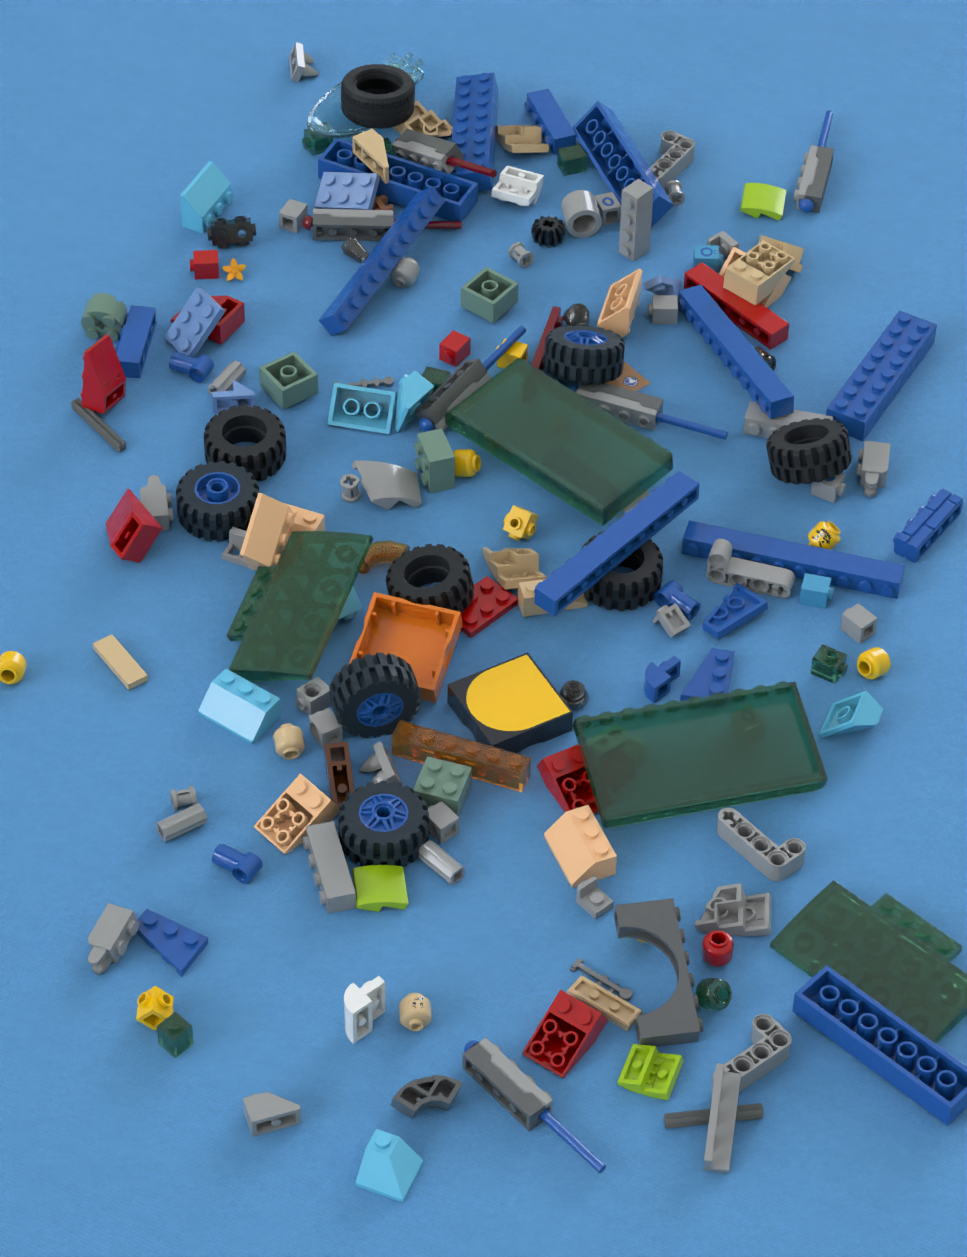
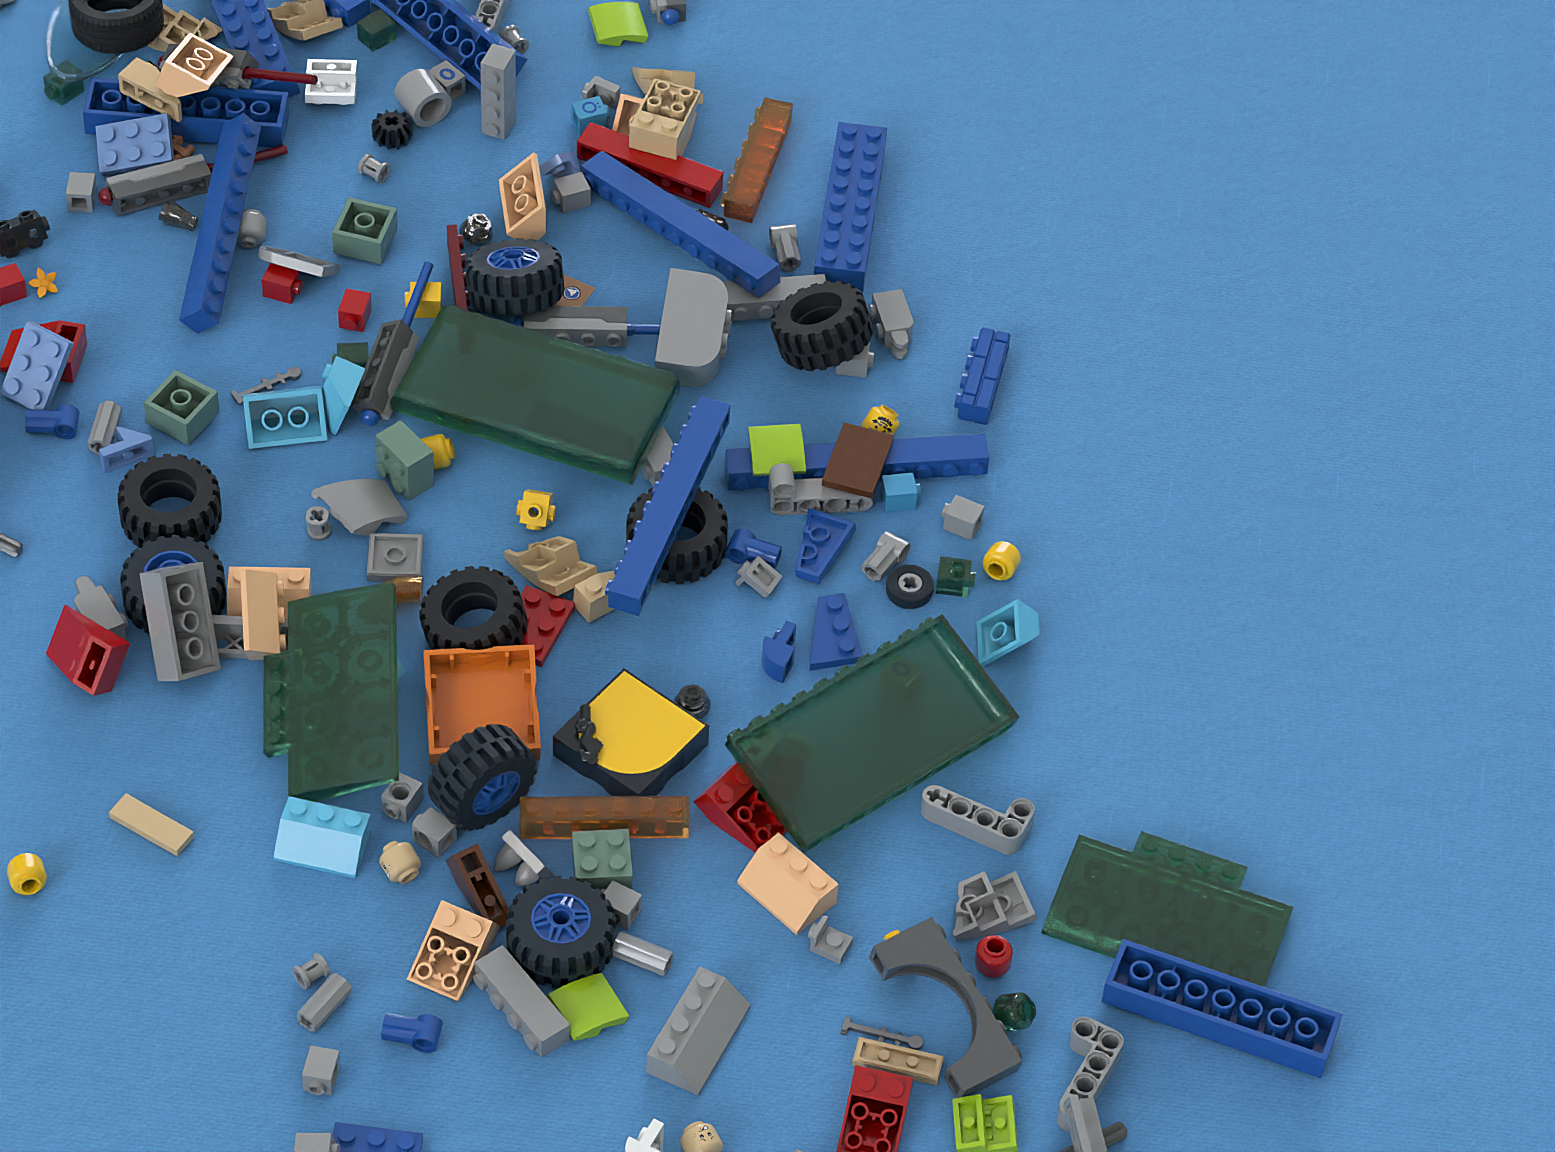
camera: 25 degrees left, 5 degrees up
none -> light grey slope [139,562,221,681]
none -> light nougat slope [154,33,233,97]
none -> light grey tile [258,246,340,277]
none -> red brick [261,263,303,304]
none -> light grey brick [302,1045,340,1096]
none -> light grey tile [367,533,423,582]
none -> black animal [575,704,603,767]
none -> light grey slope [646,967,750,1096]
none -> light grey brick [654,268,732,387]
none -> clear orange brick [720,97,793,223]
none -> lime slope [748,424,806,476]
none -> light grey piece [769,224,801,272]
none -> reddish brown tile [821,422,894,499]
none -> light grey piece [862,531,911,582]
none -> black bush [886,564,934,609]

